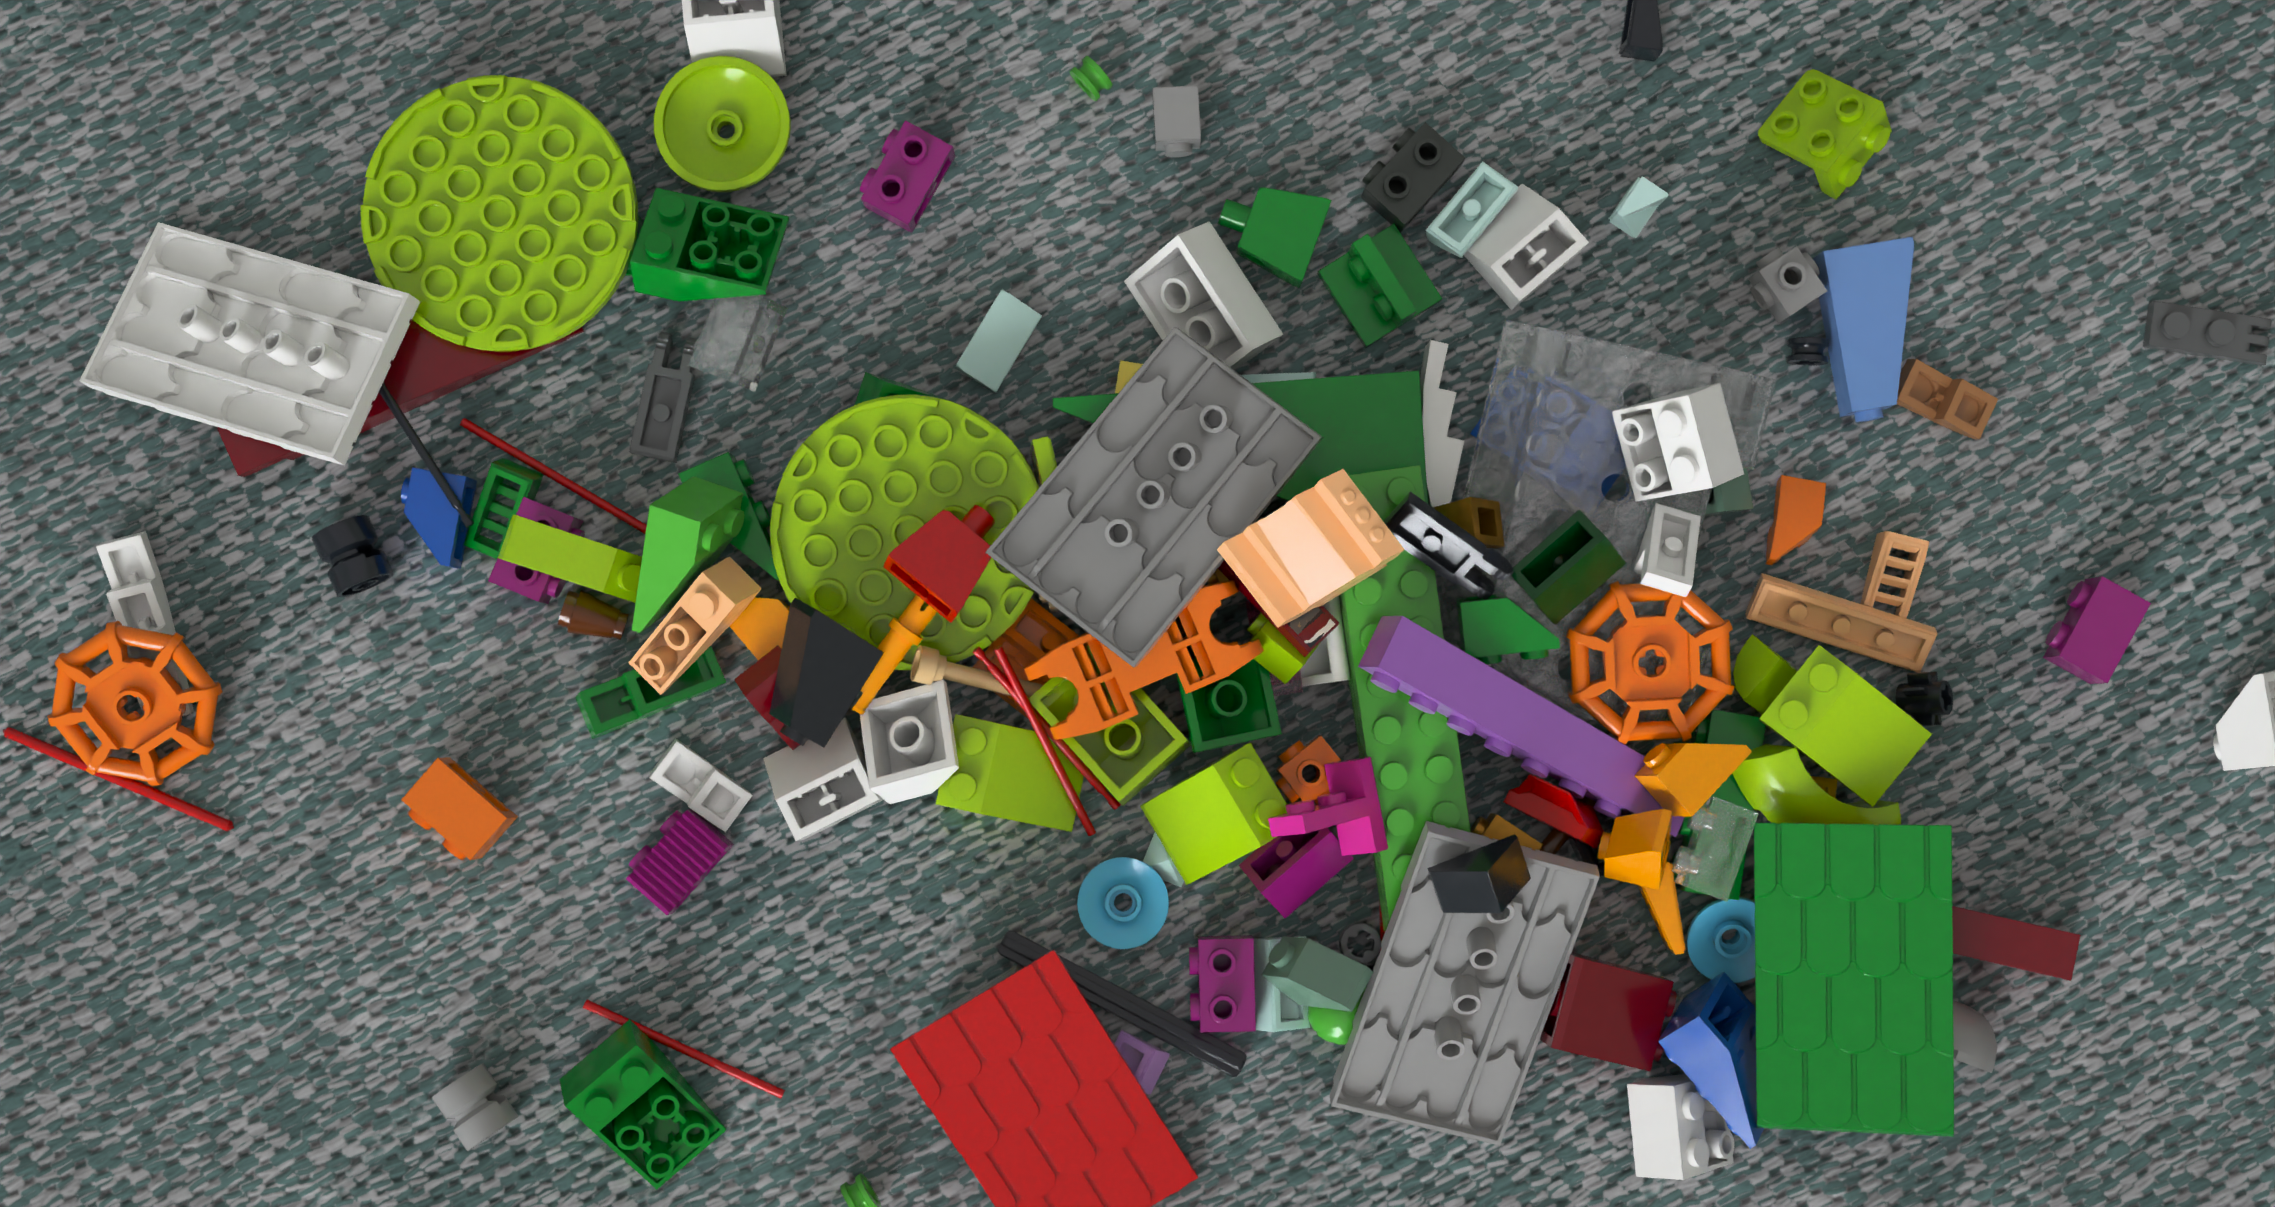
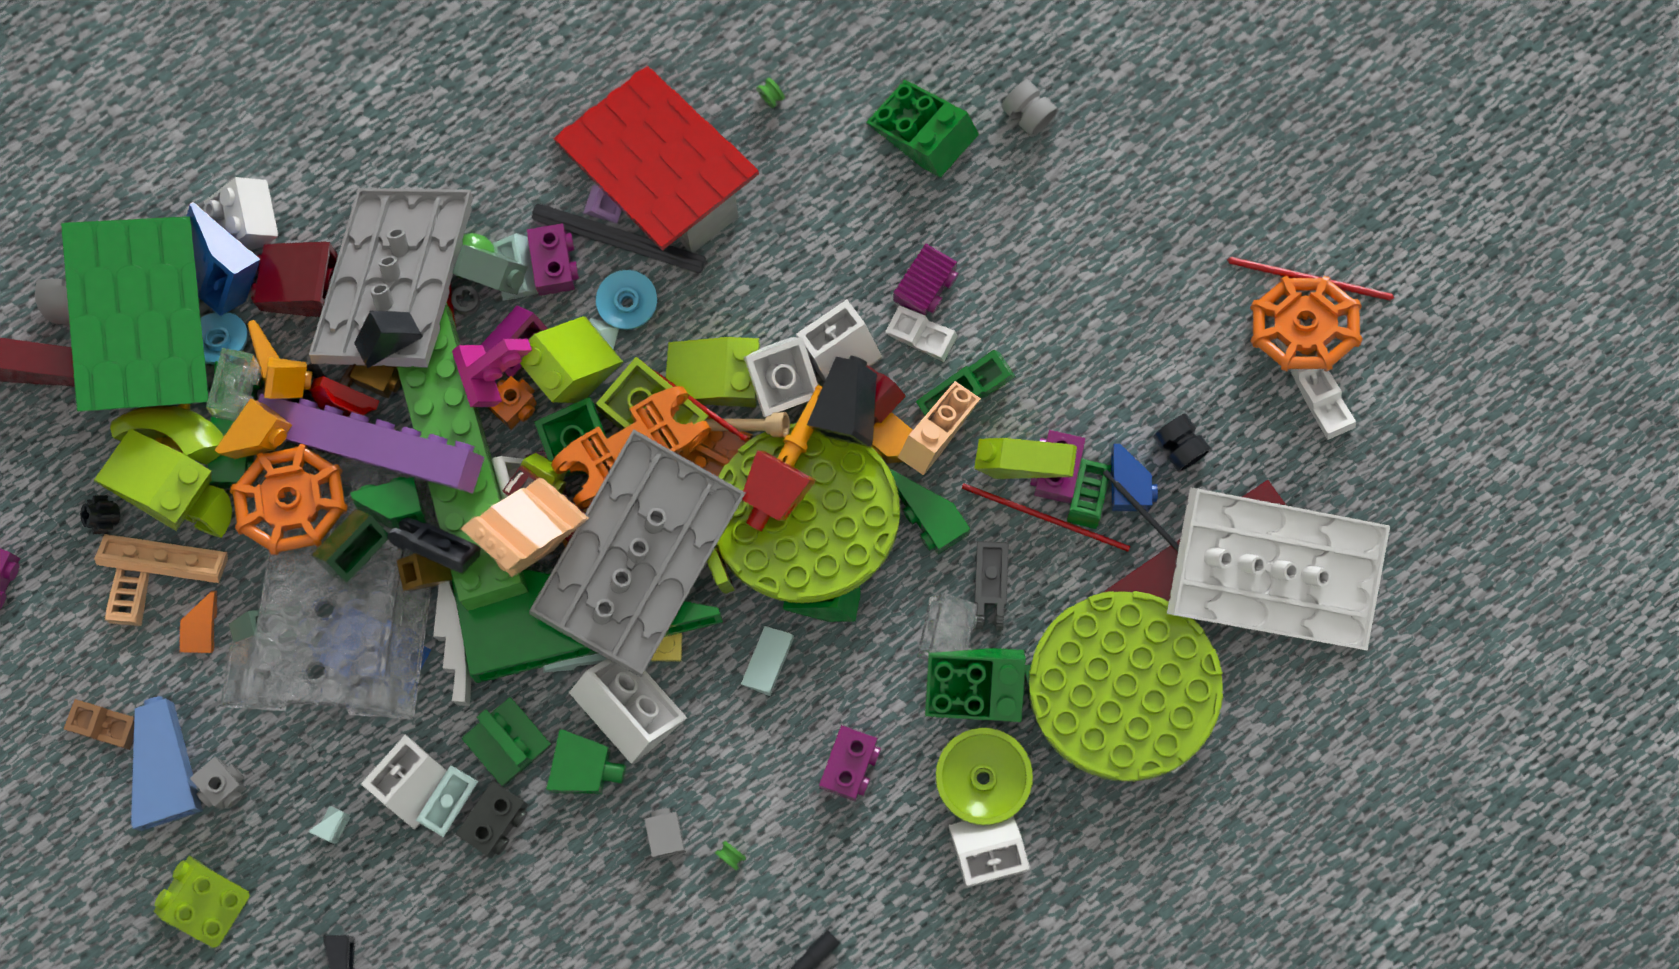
camera: 175 degrees right, 10 degrees down
orange brick [401,757,518,860] -> none
reddish brown cone [558,590,629,640] -> none
red piece [583,1000,785,1099] -> none
bright green slope [632,476,744,633] -> none
red piece [993,645,1096,836] -> none
white slope [1612,383,1744,502] -> none
white slope [1634,503,1701,597] -> none
black bush [1786,337,1829,366] -> none

